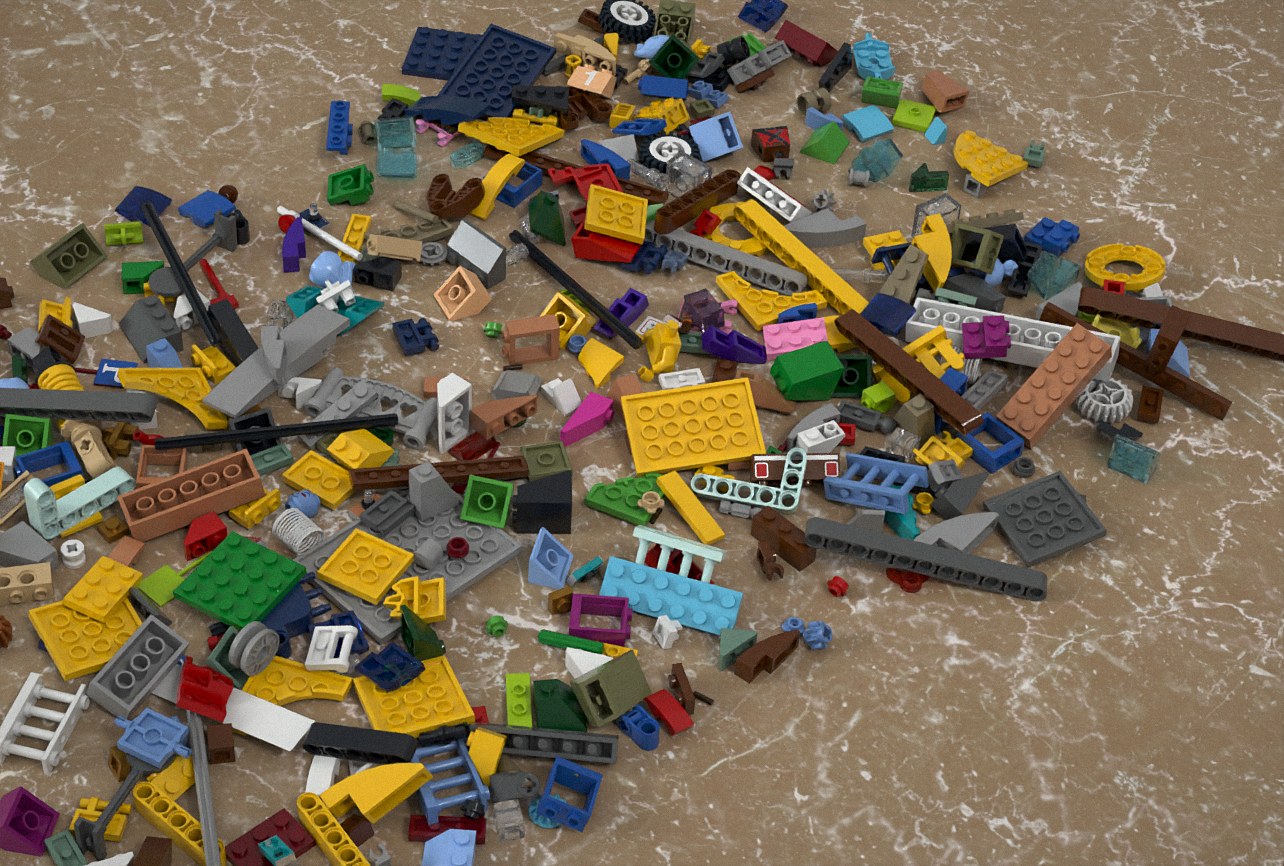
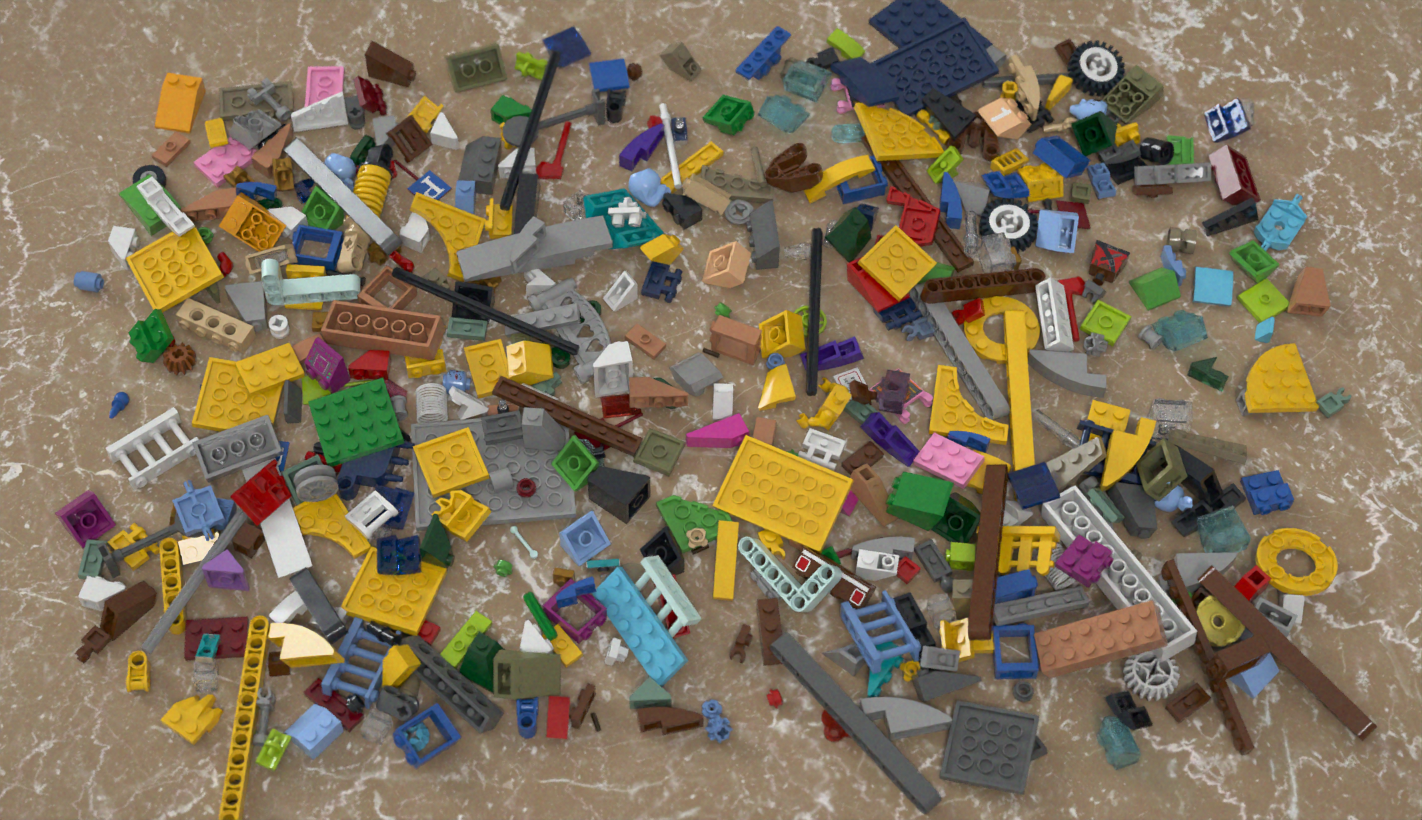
camera: 40 degrees right, 15 degrees up
none -> medium lavender slope [202,549,250,591]
none -> magenta slope [304,337,350,394]
none -> white slope [449,386,489,420]
none -> light aqua hinge [510,526,538,559]
none -> blue slope [556,576,596,608]
none -> white slope [603,271,638,311]
none -> yellow slope [640,234,684,265]
none -> black slope [640,526,685,576]
none -> dark tan slope [659,42,702,81]
none -> lime slope [926,146,964,184]
none -> lime plate [1079,300,1132,347]

